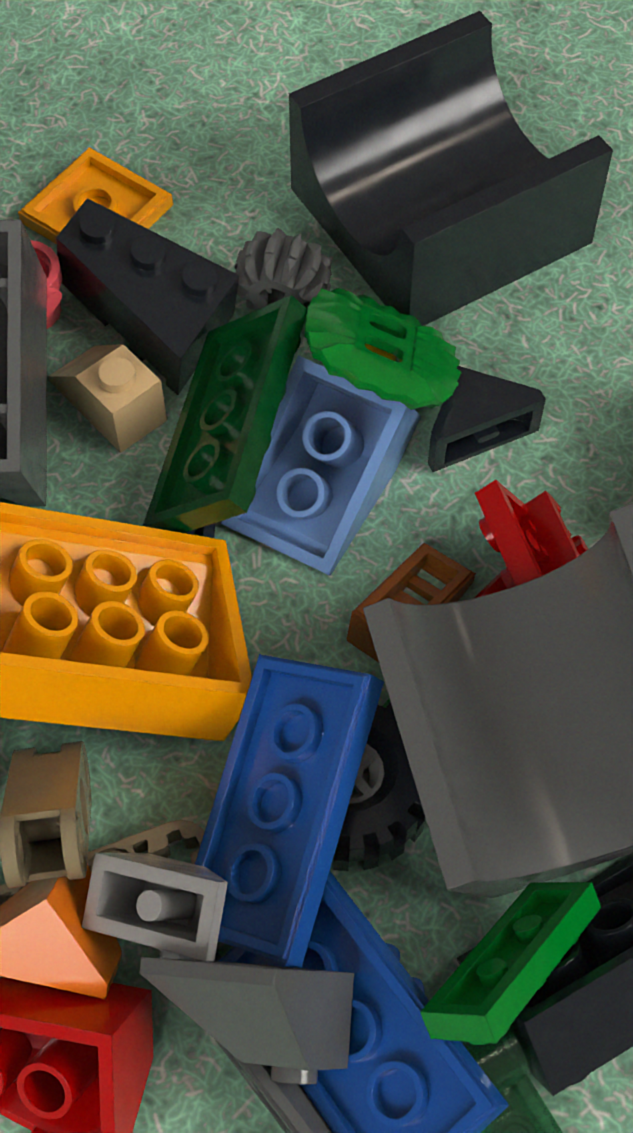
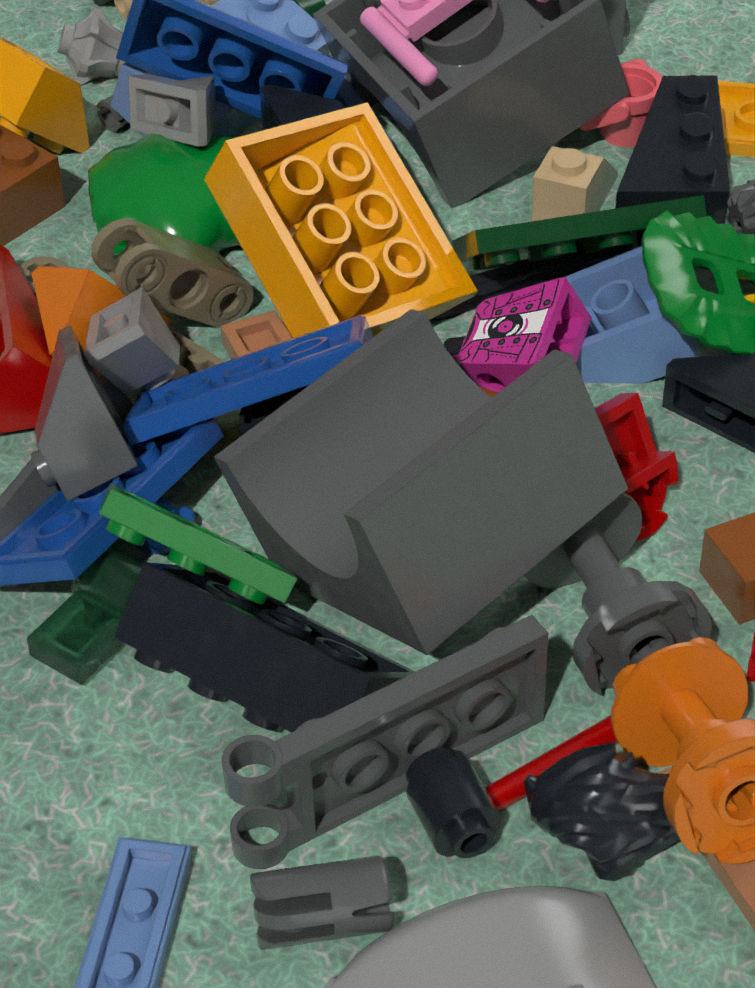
camera: 65 degrees right, 15 degrees down
none -> nougat plate [220,310,292,360]
none -> dark pink torso [443,277,592,393]

